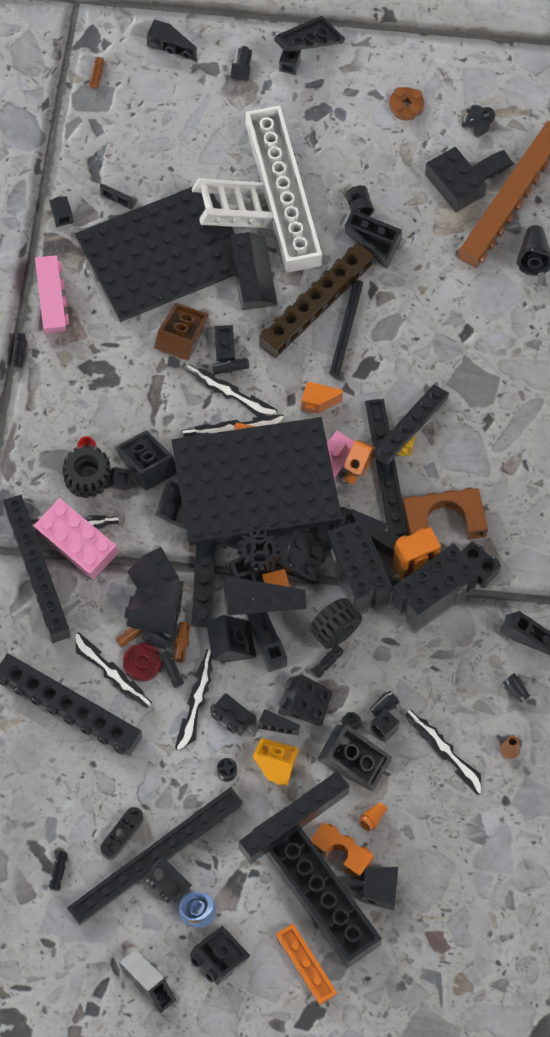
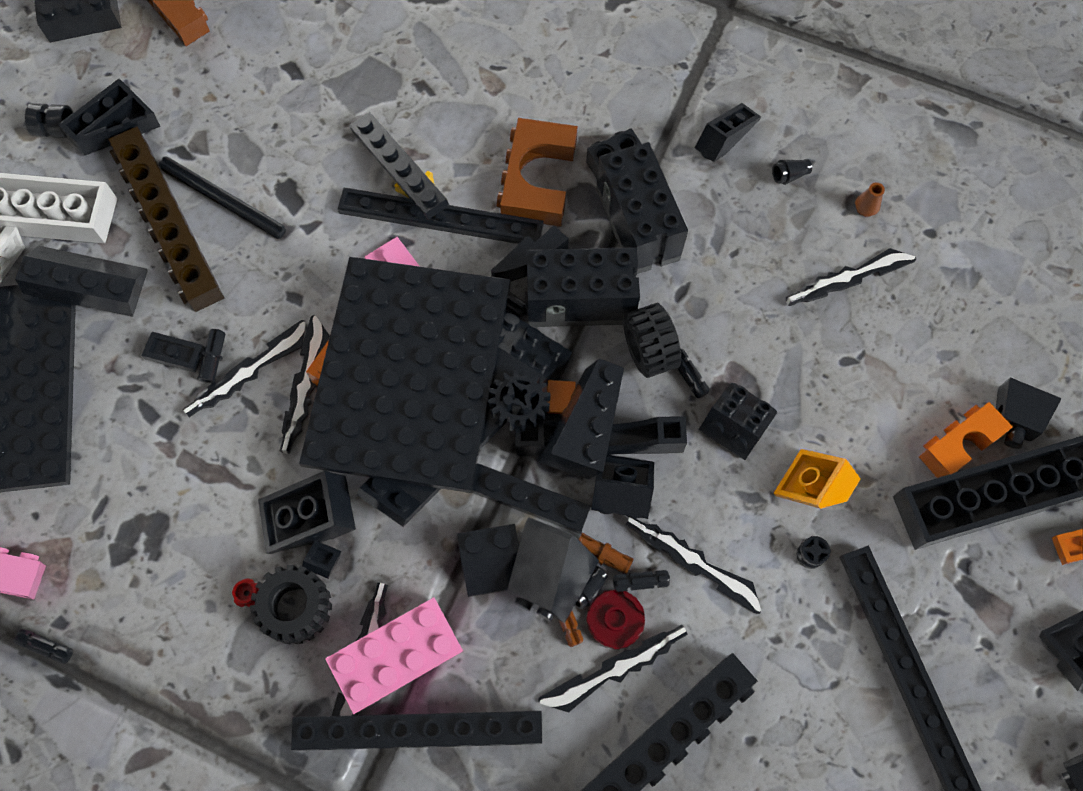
camera: 70 degrees left, 5 degrees up
black beam [100,807,143,860] -> none
black brick [143,856,192,904] -> none
reddish brown slope [154,302,210,361] -> none
medium blue piece [179,891,216,928] -> none
black bracket [210,693,256,736] -> none
black brick [239,771,350,864] -> none
black slope [258,709,300,736] -> none
orange slope [301,381,343,413] -> none
black slope [317,724,392,791] -> none
black plate [341,712,361,730] -> none
orange torso [343,440,375,485] -> none
orange cone [359,802,388,831] -> none
black cone [369,690,400,717] -> none
black brick [370,708,400,743] -> none
orange brick [392,527,441,581] -> none

